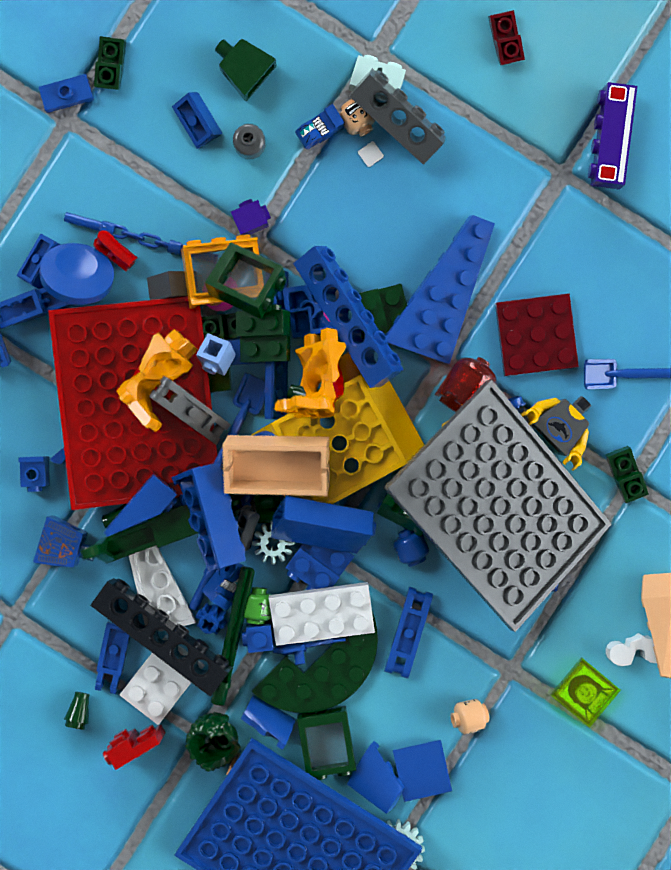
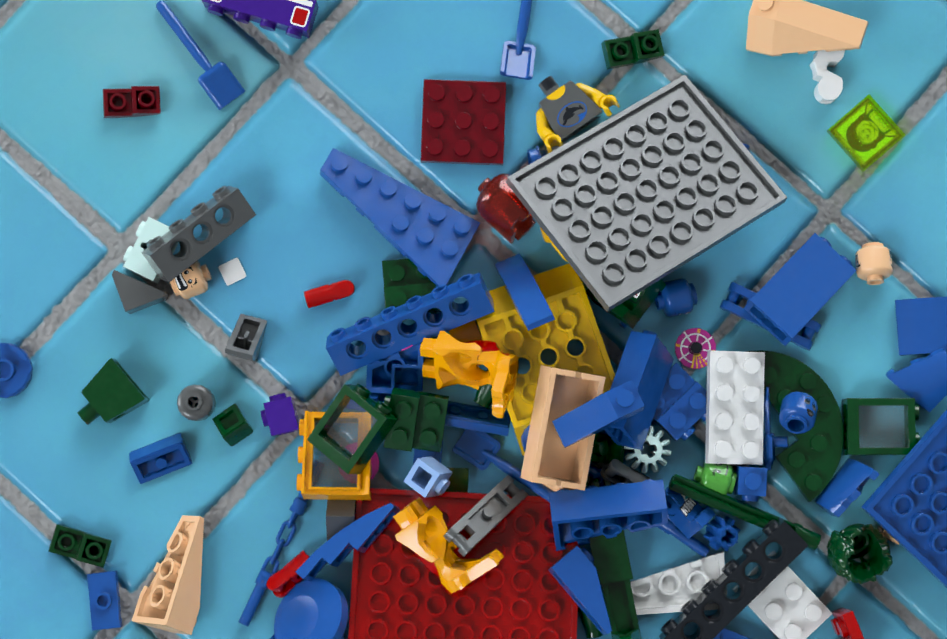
camera: 80 degrees left, 5 degrees down
dark green slope [202,313,240,340] -> none
blue leg [295,103,345,150] -> none
none -> dark grey slope [112,270,169,314]
none -> light nougat wedge [132,515,204,635]
none -> blue piece [156,1,245,110]
none -> dark green slope [212,404,253,447]
none -> dark grey slope [225,314,267,362]
none -> blue slope [296,503,401,582]
none -> red bar [304,280,355,308]
none -> blue slope [494,253,555,331]
none -> blue slope [552,380,645,448]
none -> dark pink piece [675,328,716,369]
none -> blue brick [744,233,857,346]
none -> blue head [779,392,818,434]

